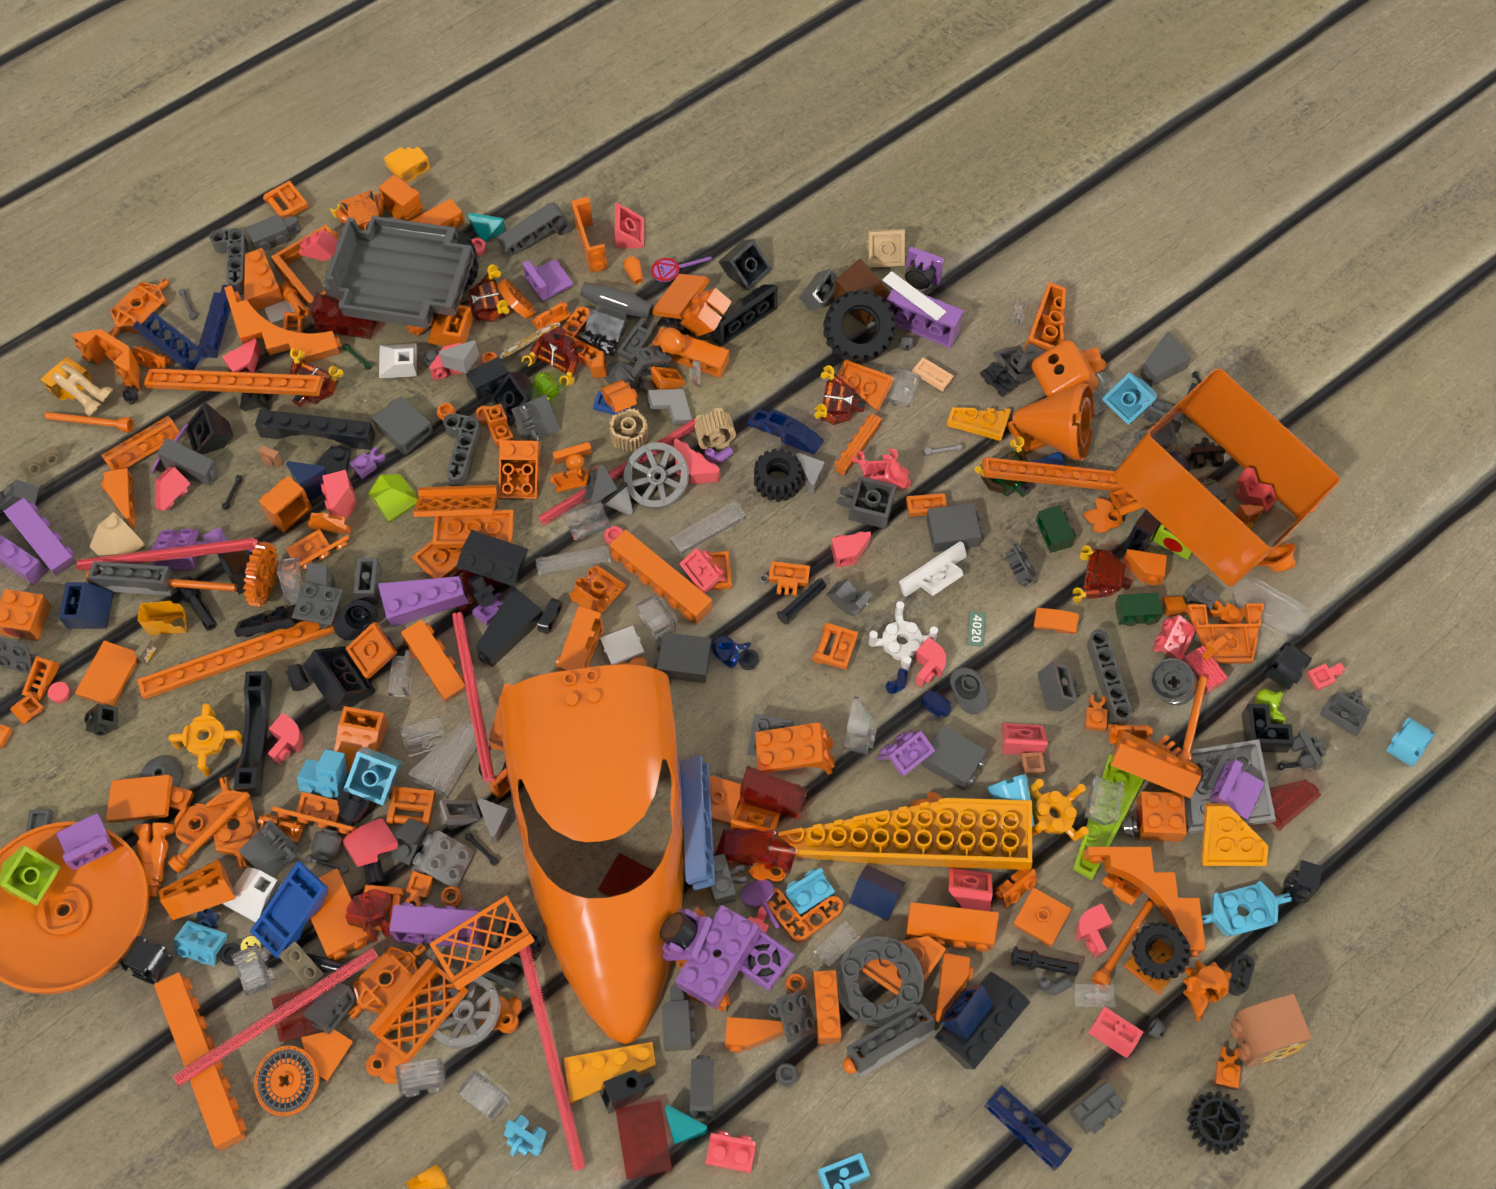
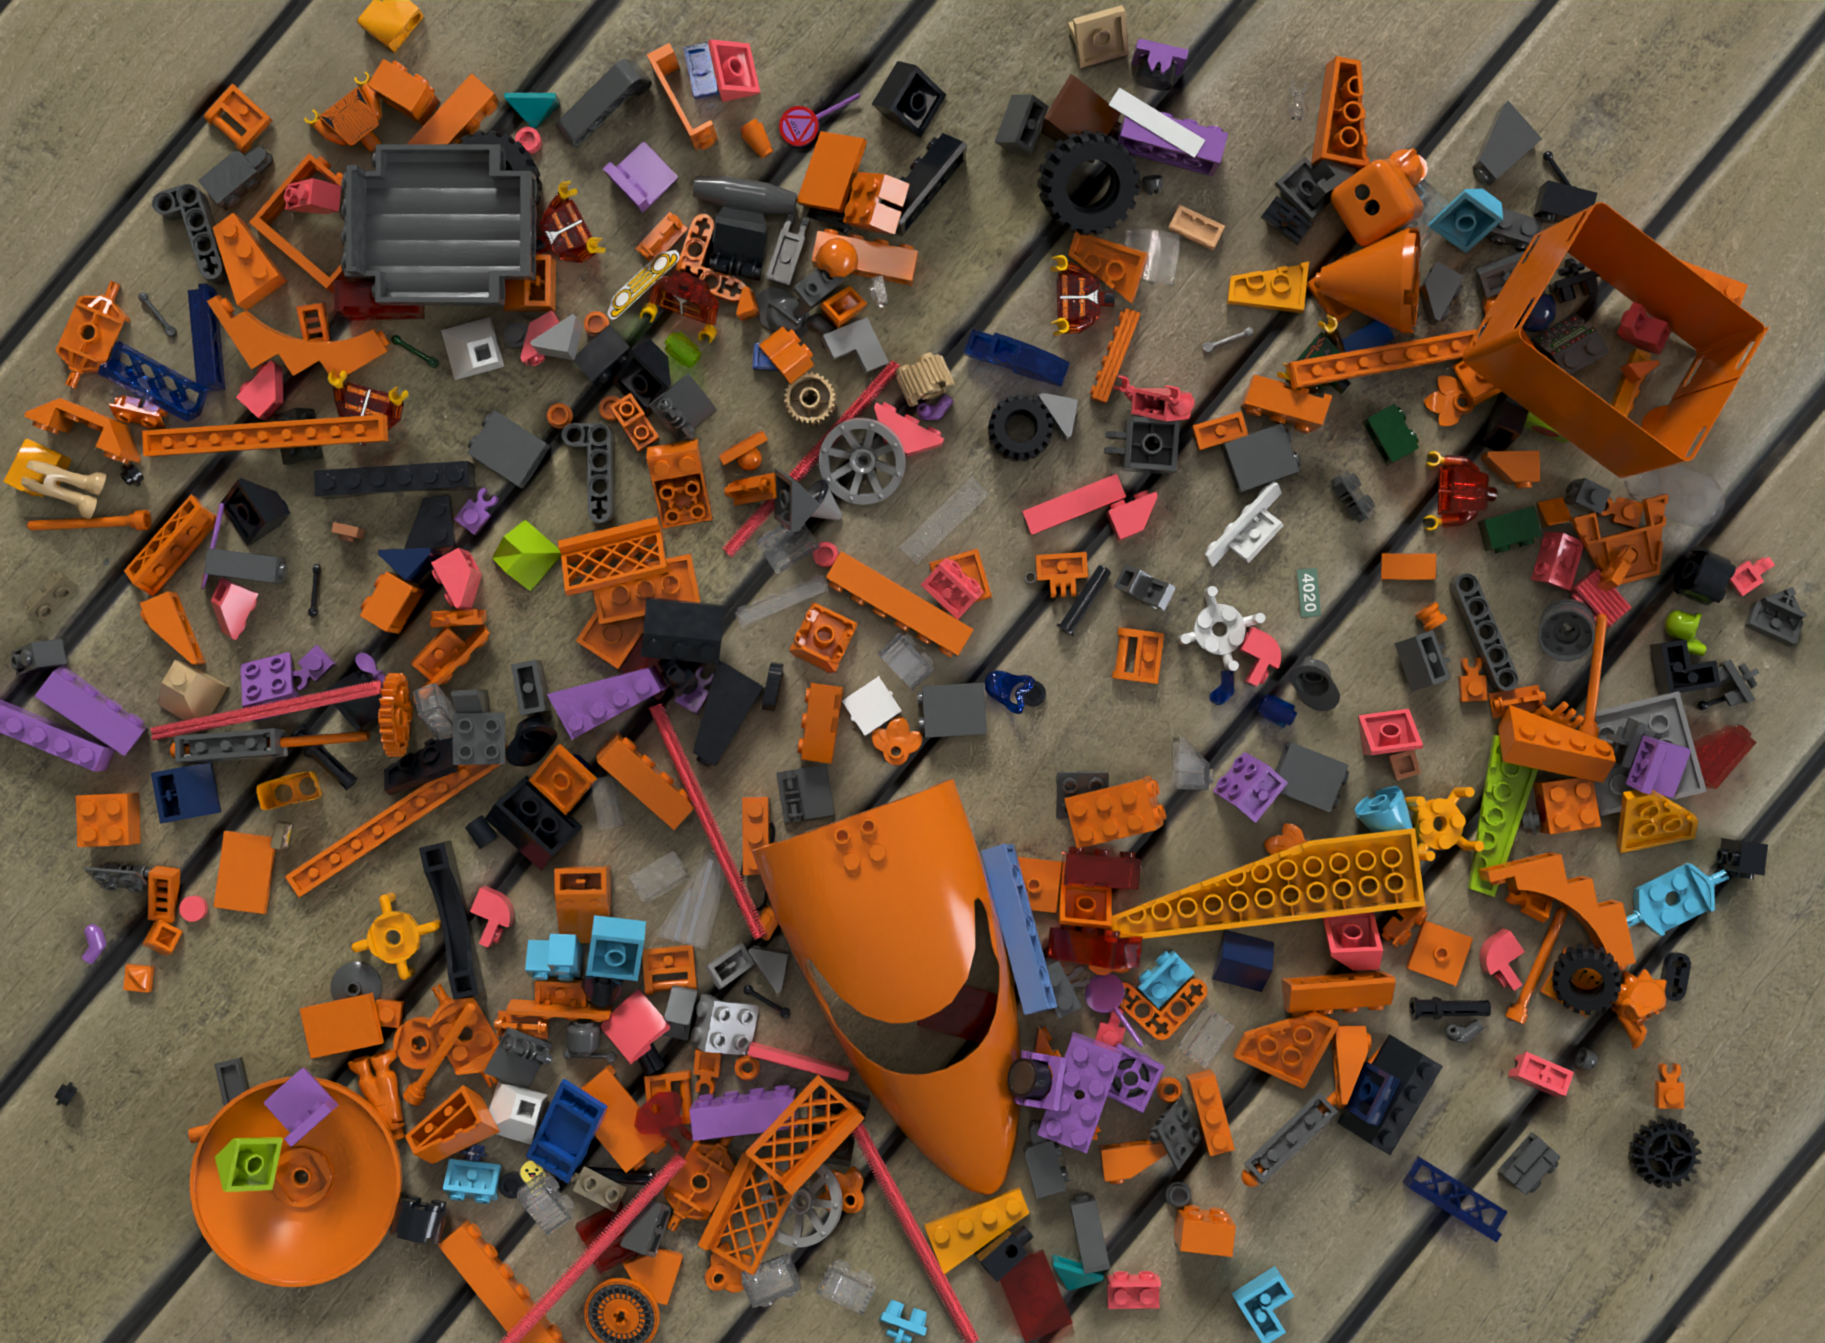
camera: 10 degrees left, 25 degrees up
pearl dark grey brick [84,703,118,736] -> none
white sticker [264,301,295,323] -> none
orange pin [279,282,309,319] -> none
orange piece [498,278,536,319] -> none
dark grey plate [836,936,925,1027] -> none
clear hips [1073,984,1115,1007] -> none
clear bracket [1084,776,1124,826] -> none
nougat brick [1229,994,1312,1067] -> none
none -> clear blue plate [683,42,719,100]
none -> coral tile [748,1042,850,1082]
none -> coral tile [1022,474,1126,535]
none -> orange brick [1174,1204,1236,1257]
none -> orange wedge [1241,374,1332,434]
none -> orange wheel [1414,601,1448,632]
none -> dark grey slope [1419,261,1464,326]

